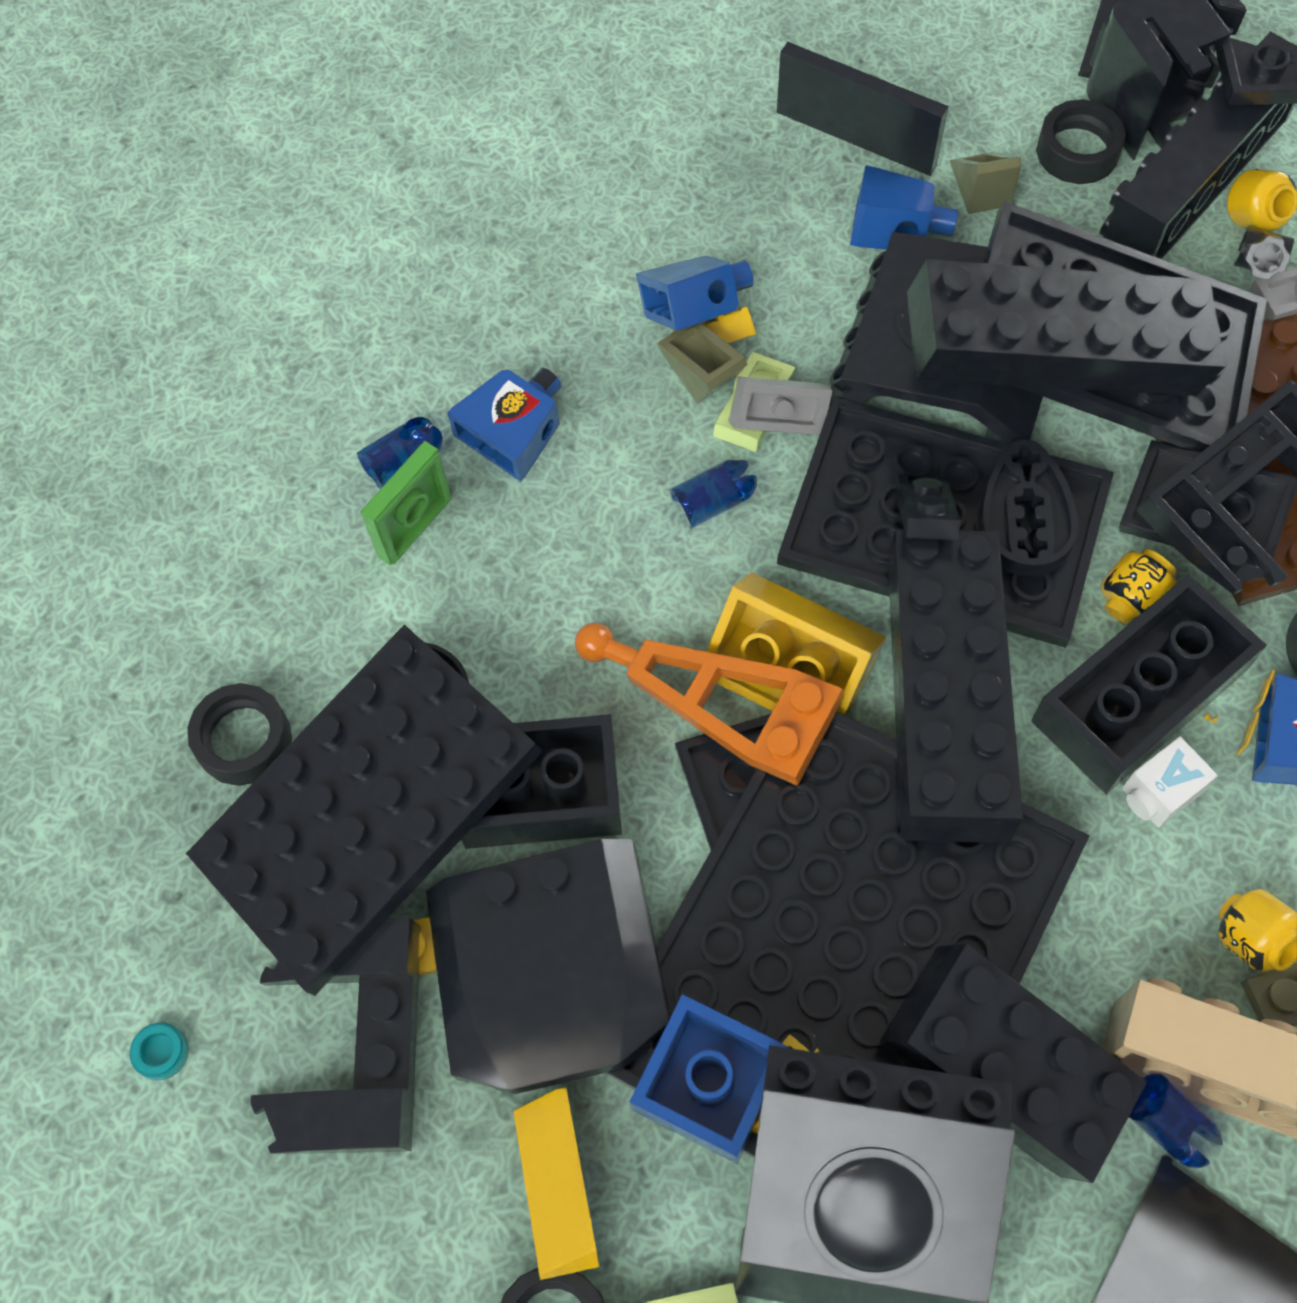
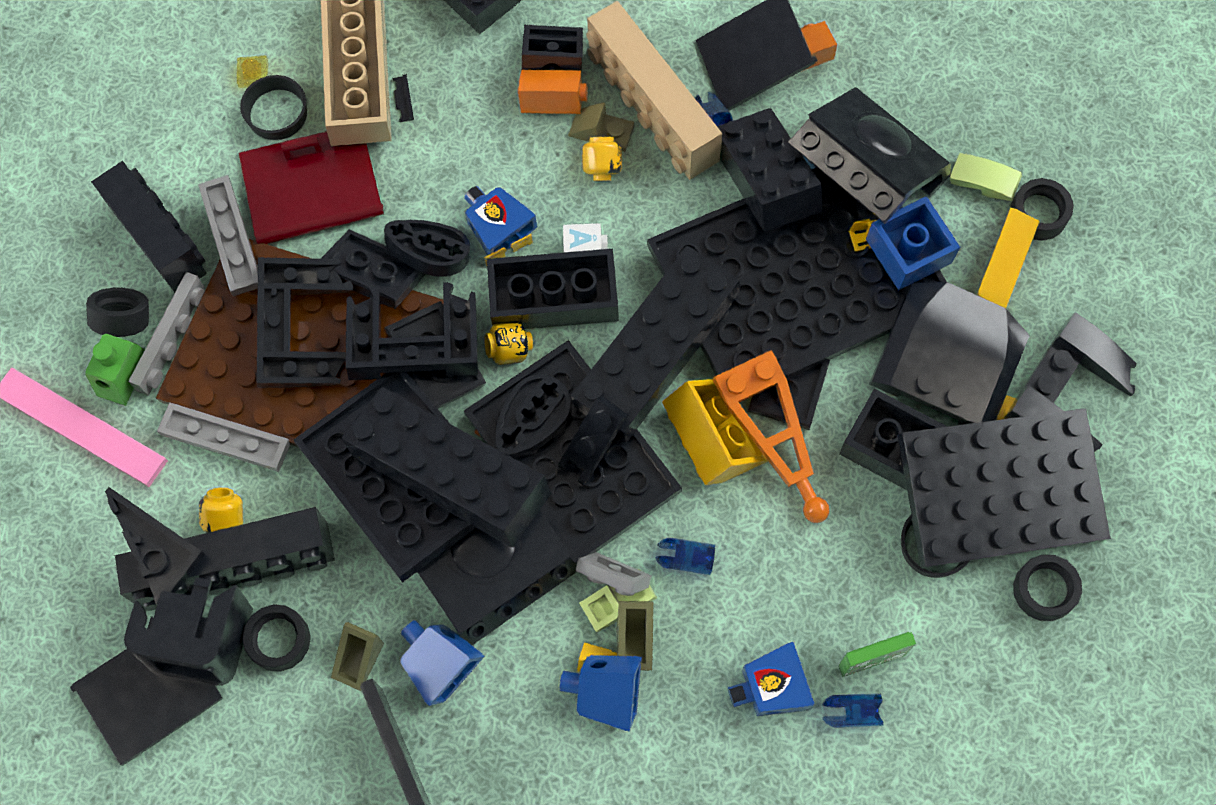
camera: 145 degrees left, 5 degrees up
teal tile [129,1022,189,1081] -> none
piece [1234,225,1294,280] -> none

